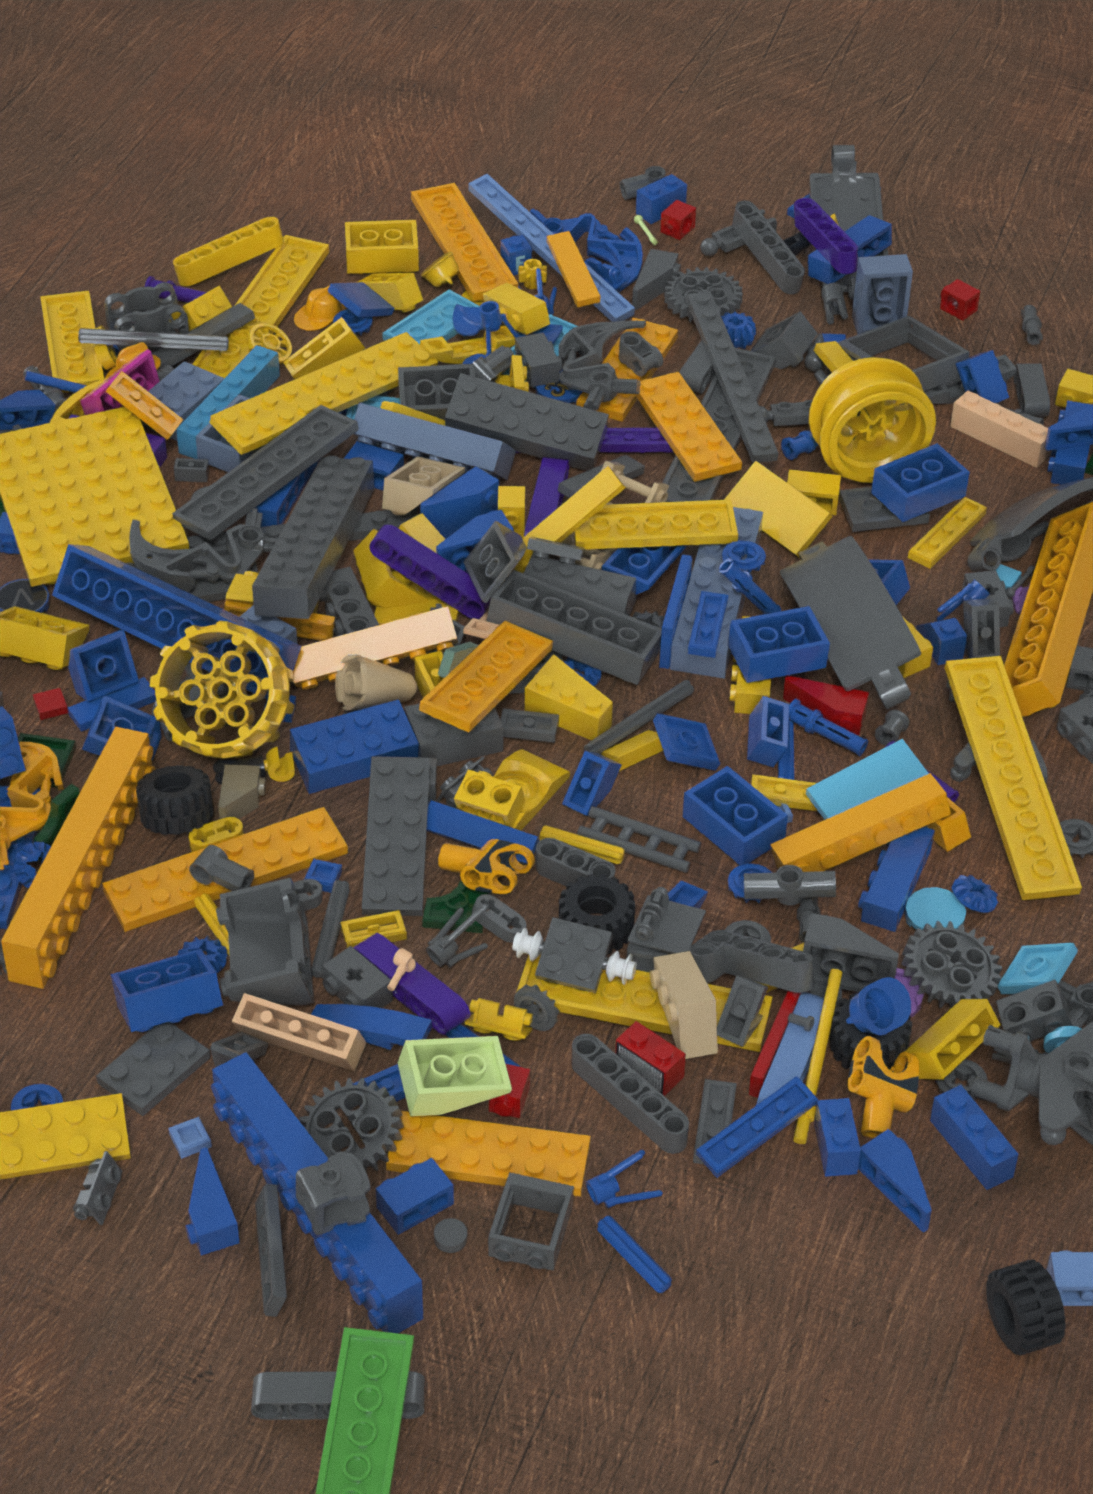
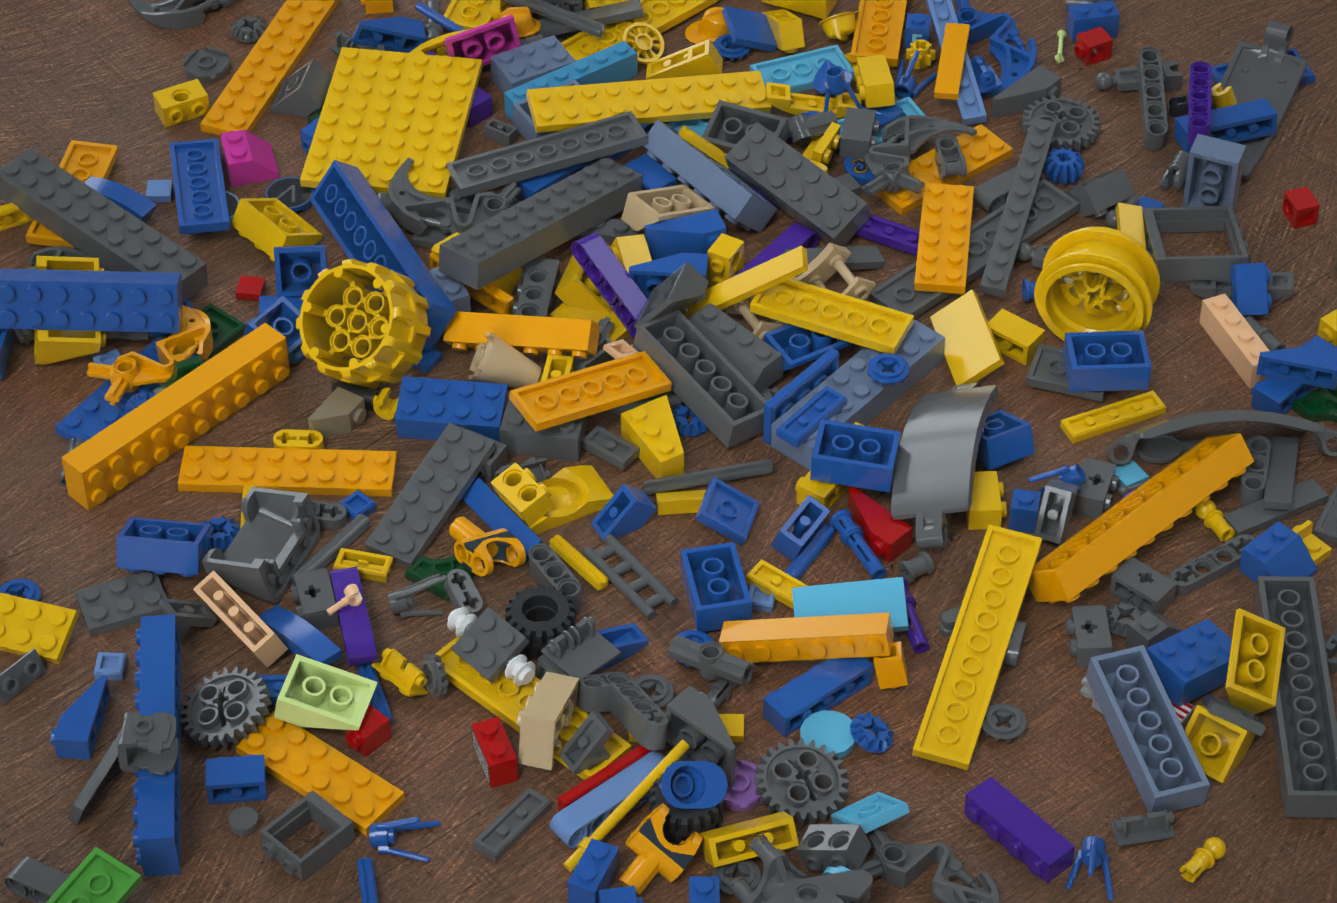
camera: 30 degrees right, 0 degrees up
light orange plate [105,371,183,440] -> none
black tyre [136,765,214,835] -> none
dark grey piece [189,845,254,891] -> none
sand green tile [438,642,479,678] -> none
dark grey plate [527,537,585,564] -> none
dark grey beam [571,1034,689,1154] -> none
blue tile [696,1076,818,1178] -> none
blue pin [719,559,781,614] -> none
dark grey piece [788,1013,814,1032] -> none
dark grey beam [1014,363,1050,417] -> none

